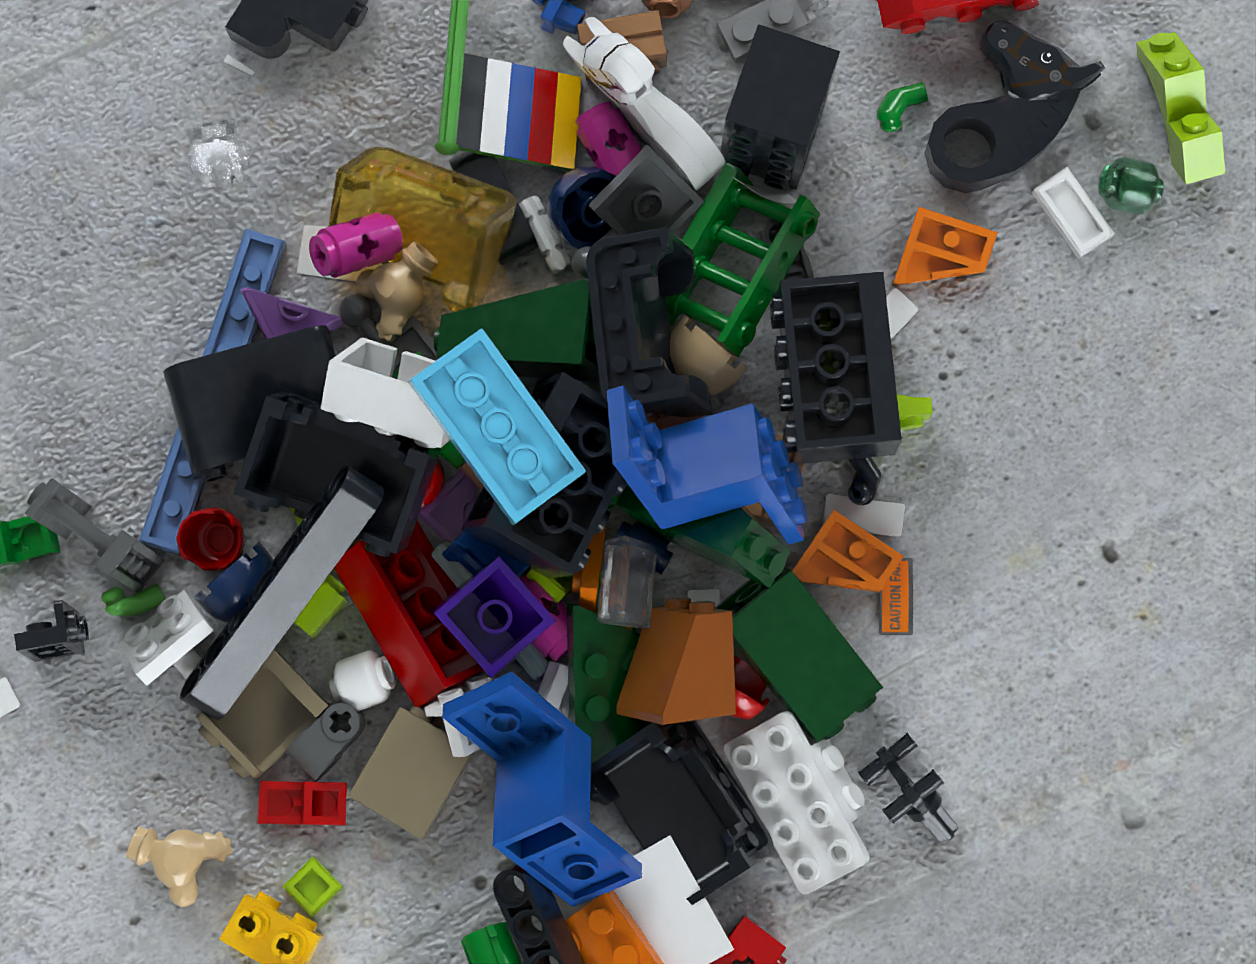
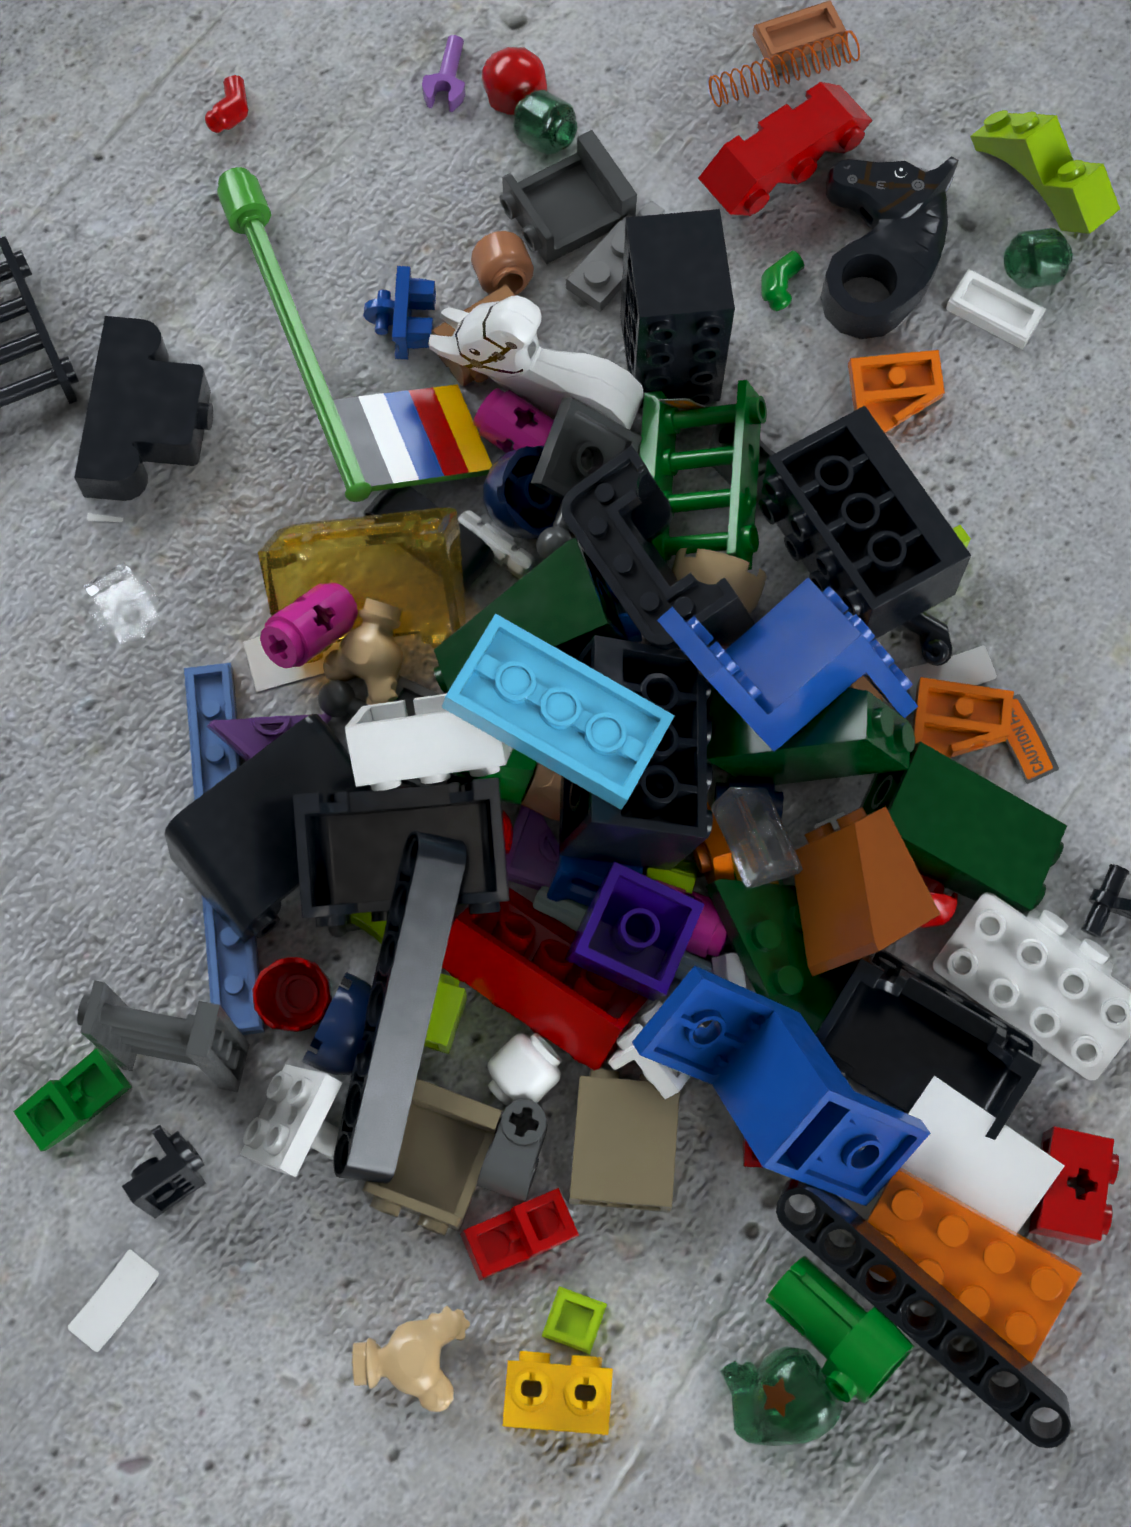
camera: 25 degrees left, 10 degrees down
bright green arm [101,583,166,616] -> none

